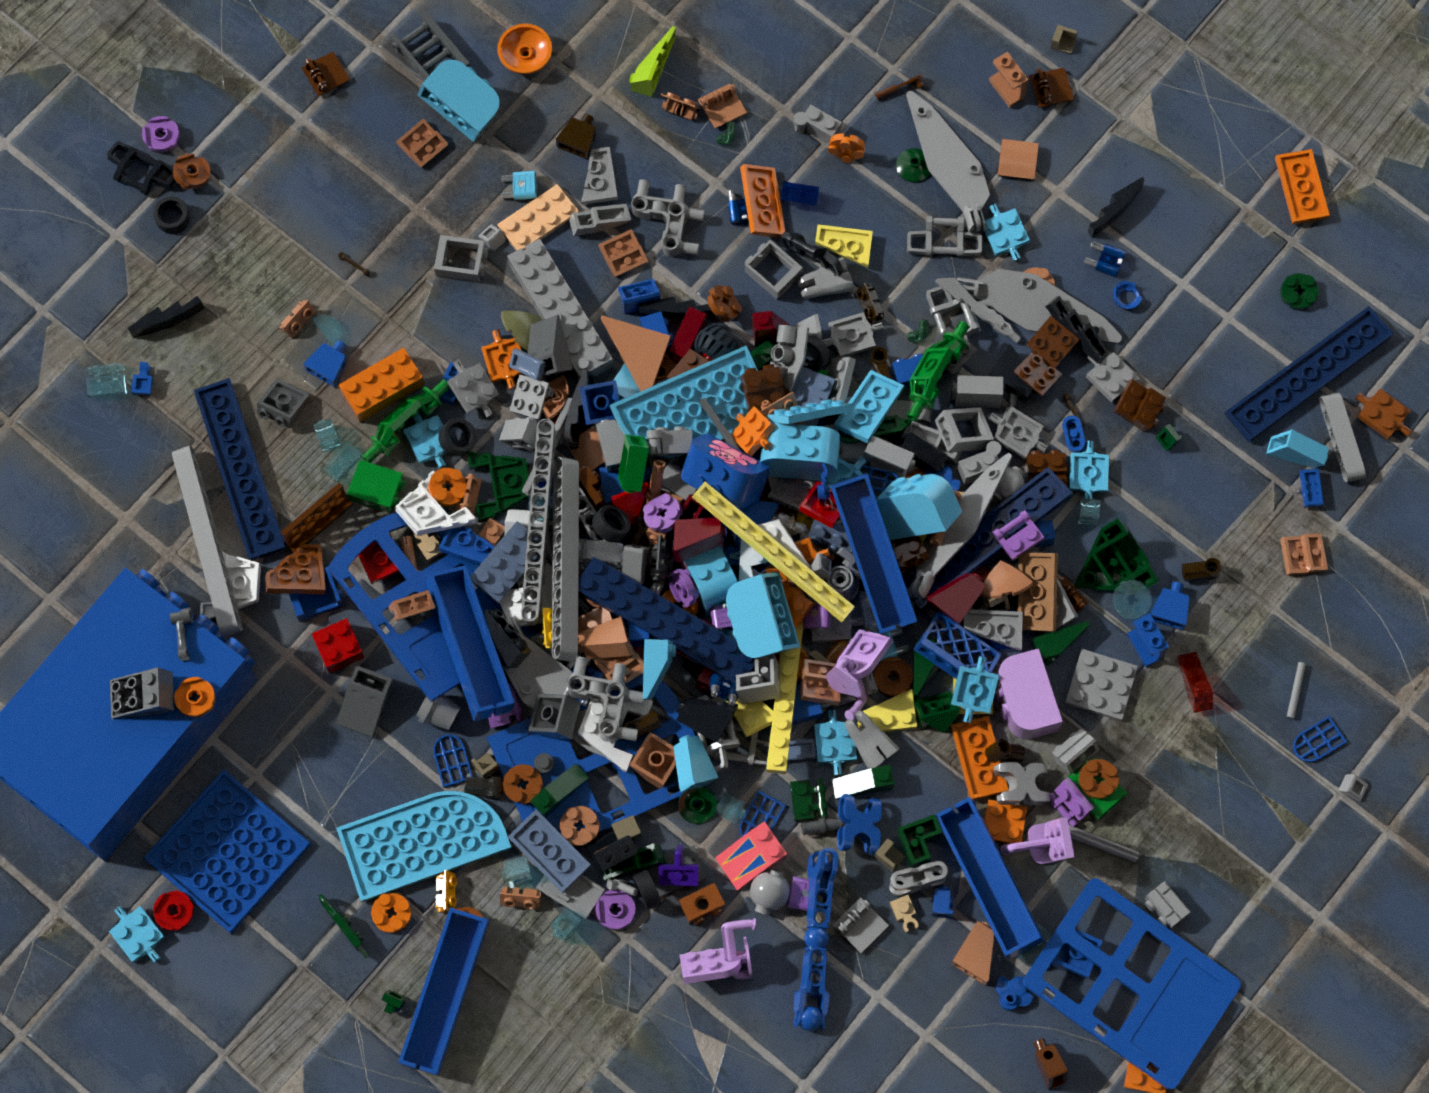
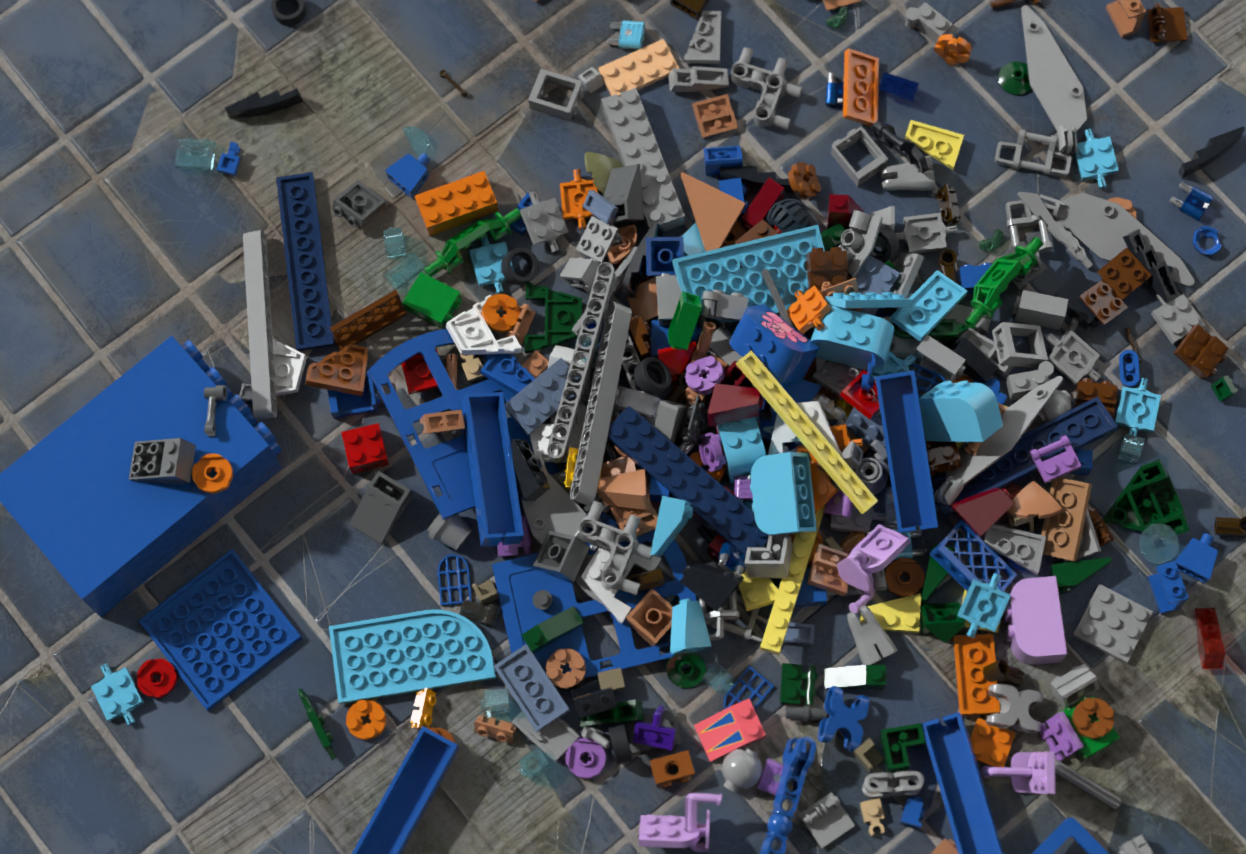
camera: 15 degrees right, 0 degrees up
nougat hinge [279,300,316,339] -> none
dark green tile [382,990,407,1014] -> none
dark orange plate [503,764,543,805] -> none
medium azure plate [814,710,857,776] -> none
nougat slope [997,139,1039,180] -> none

